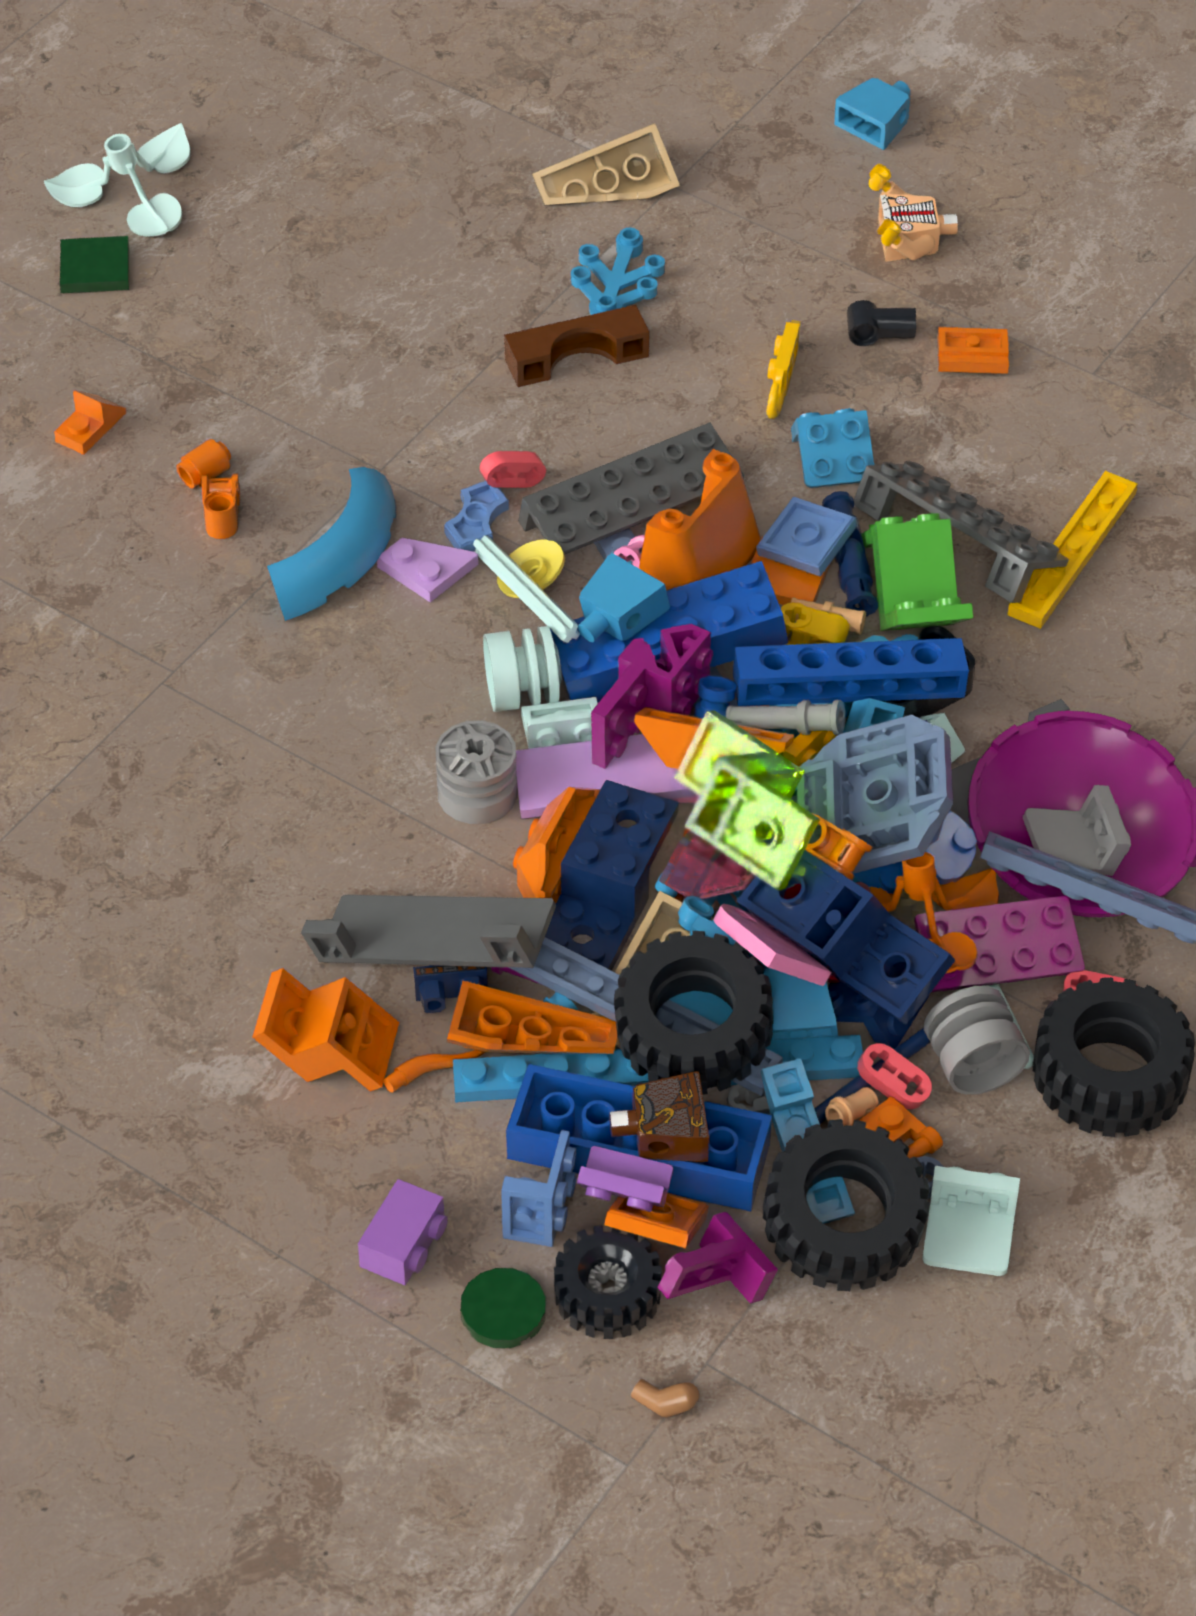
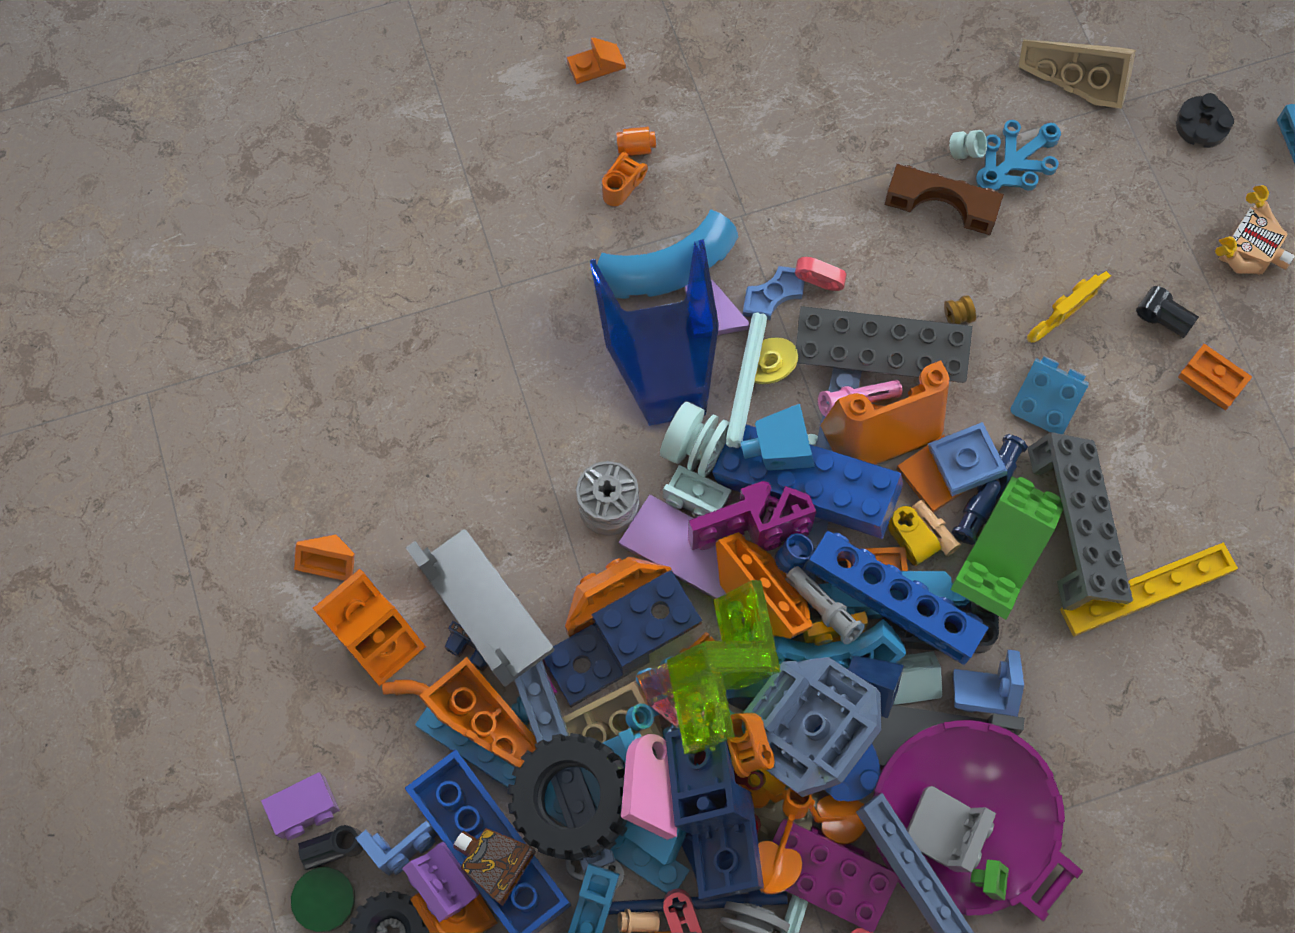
camera: 40 degrees right, 20 degrees up
none -> orange slope [294,535,355,581]
none -> black piece [298,825,364,870]
none -> clear blue windscreen [589,239,719,426]
none -> pearl gold wheel [944,295,976,324]
none -> light aqua wheel [949,130,987,160]
none -> medium blue bracket [953,650,1024,717]
none -> bright green tile [970,860,1009,901]
none -> black plate [1176,93,1234,148]

